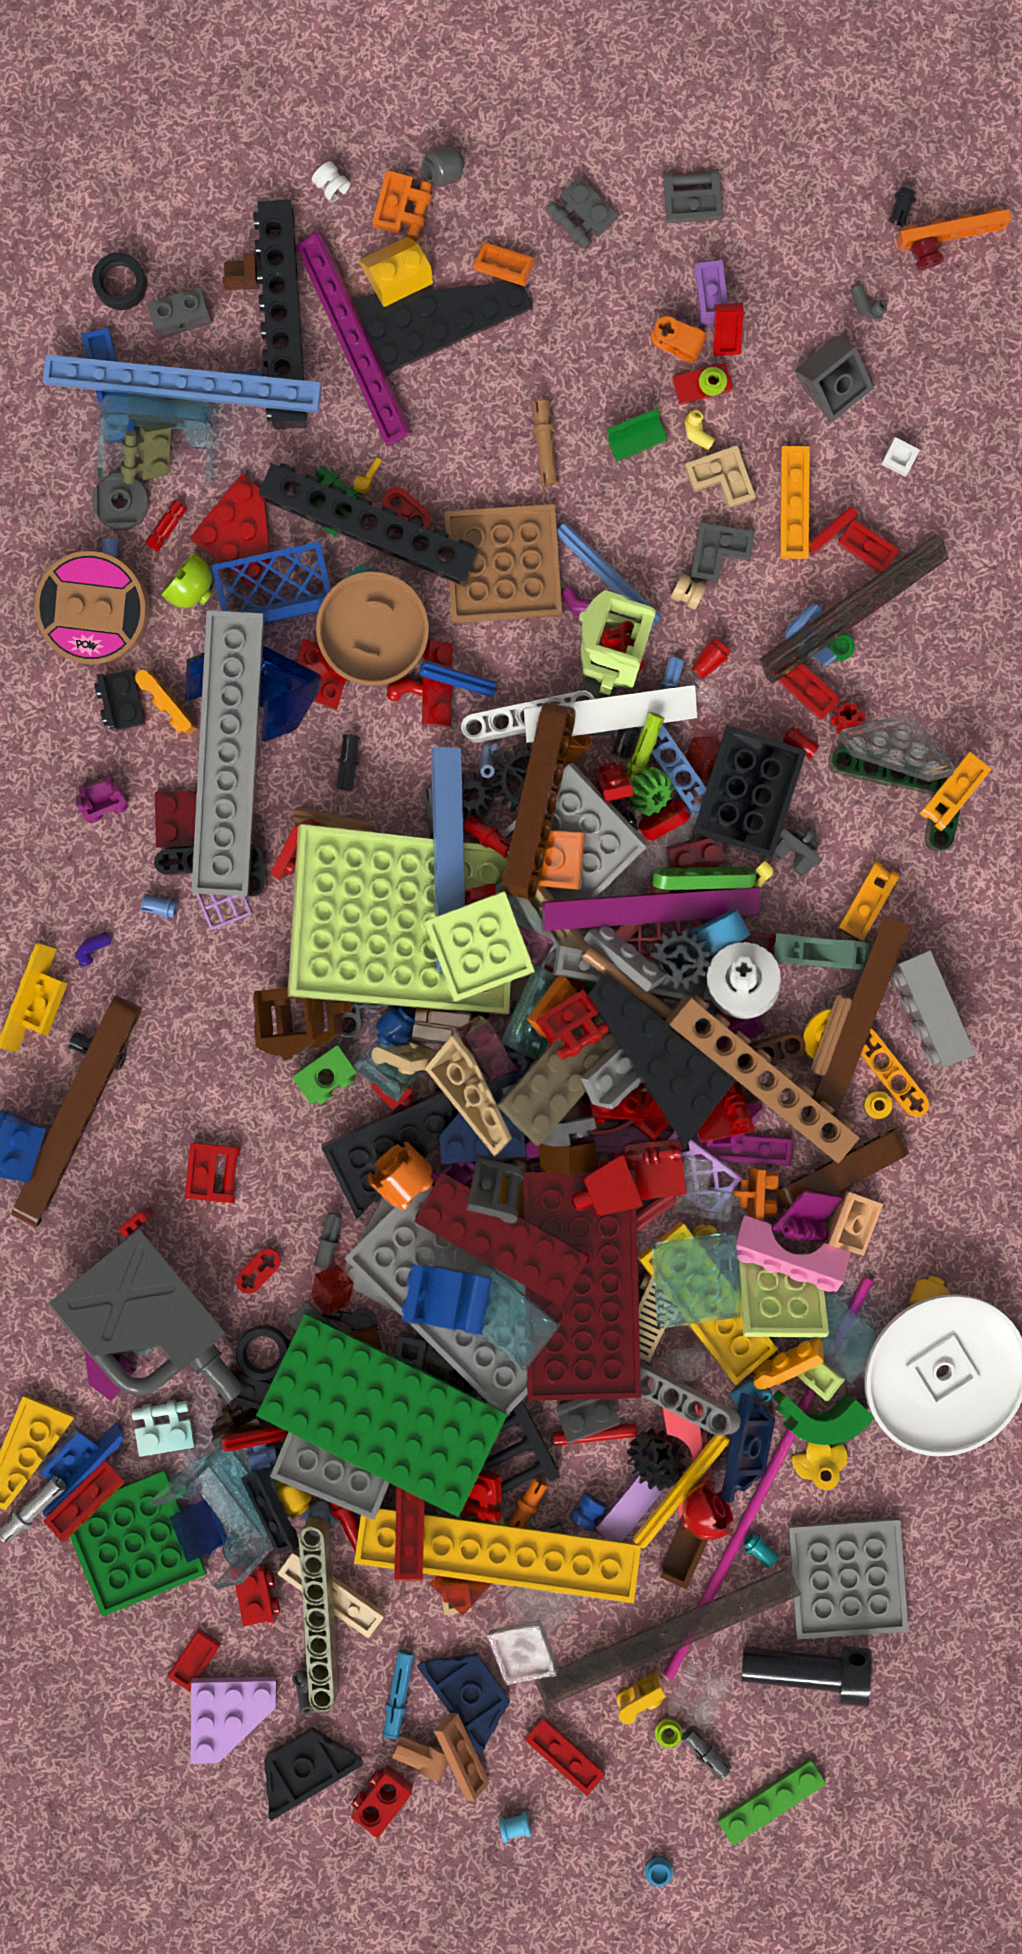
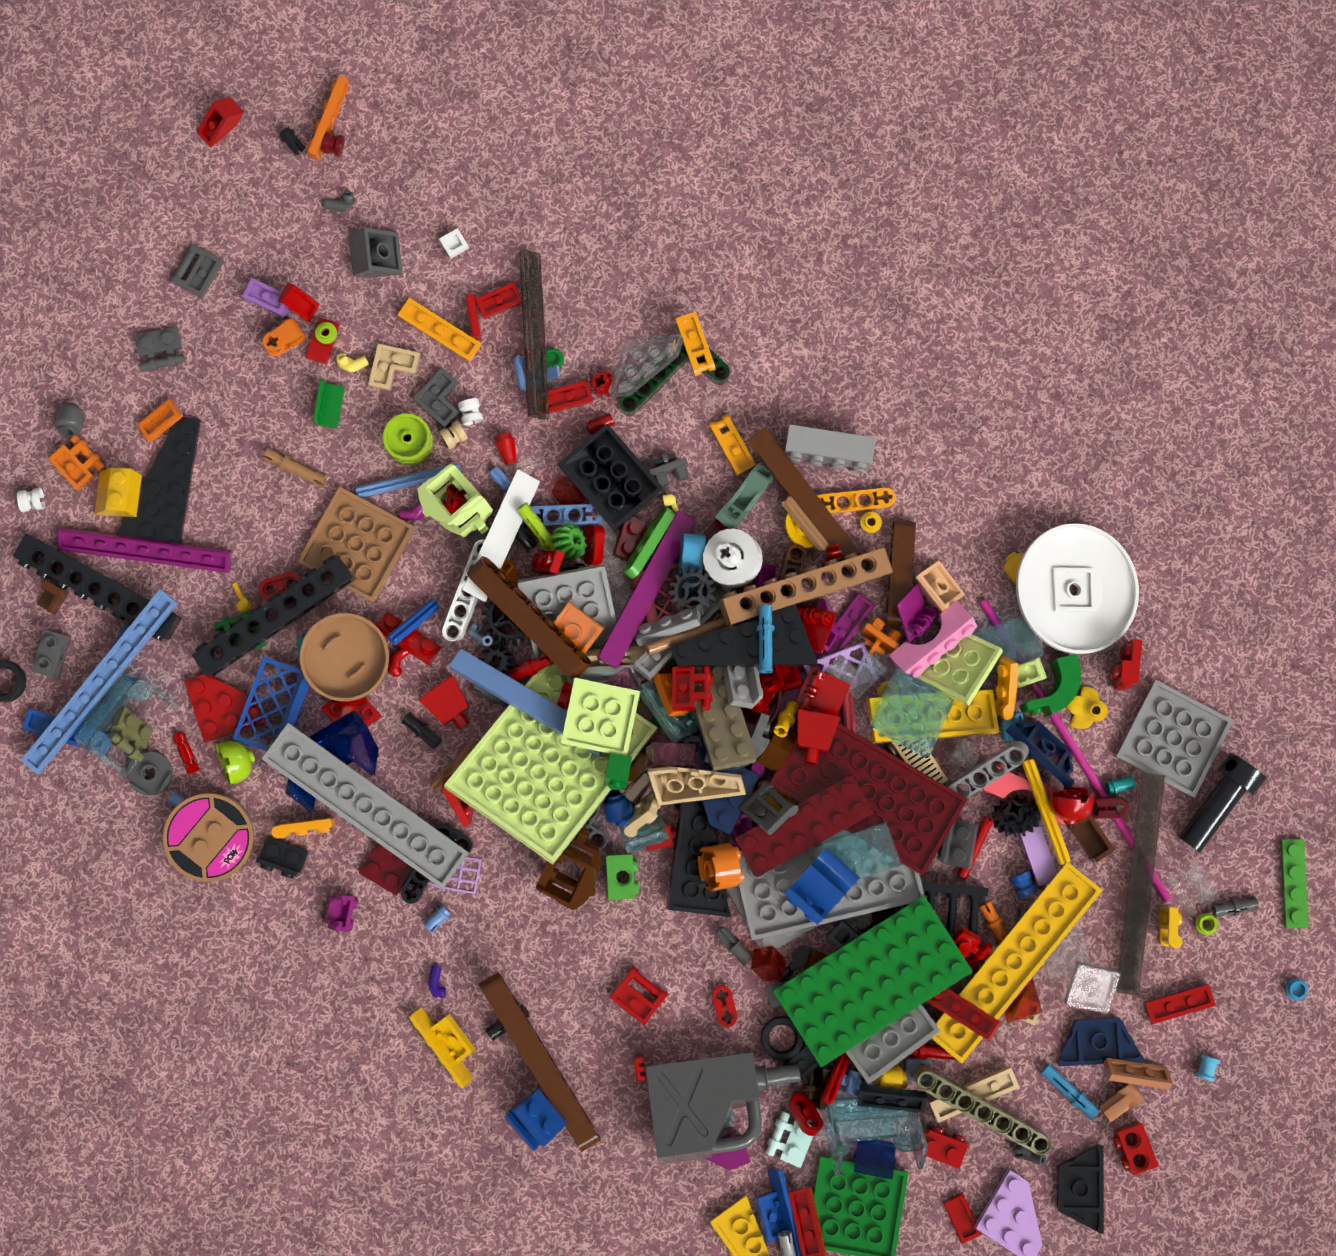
camera: 50 degrees left, 5 degrees down
none -> red slope [197,97,244,148]
none -> lime wheel [383,413,433,465]
none -> red torso [418,675,470,731]
none -> white wheel [458,398,484,426]
none -> green brick [604,753,632,790]
none -> dark azure pin [757,605,775,673]
none -> yellow pin [774,701,800,737]
none -> red plate [788,1093,823,1136]
none -> red hand [822,544,842,567]
none -> dark red beam [1090,796,1129,819]
none -> red plate [1109,639,1142,691]

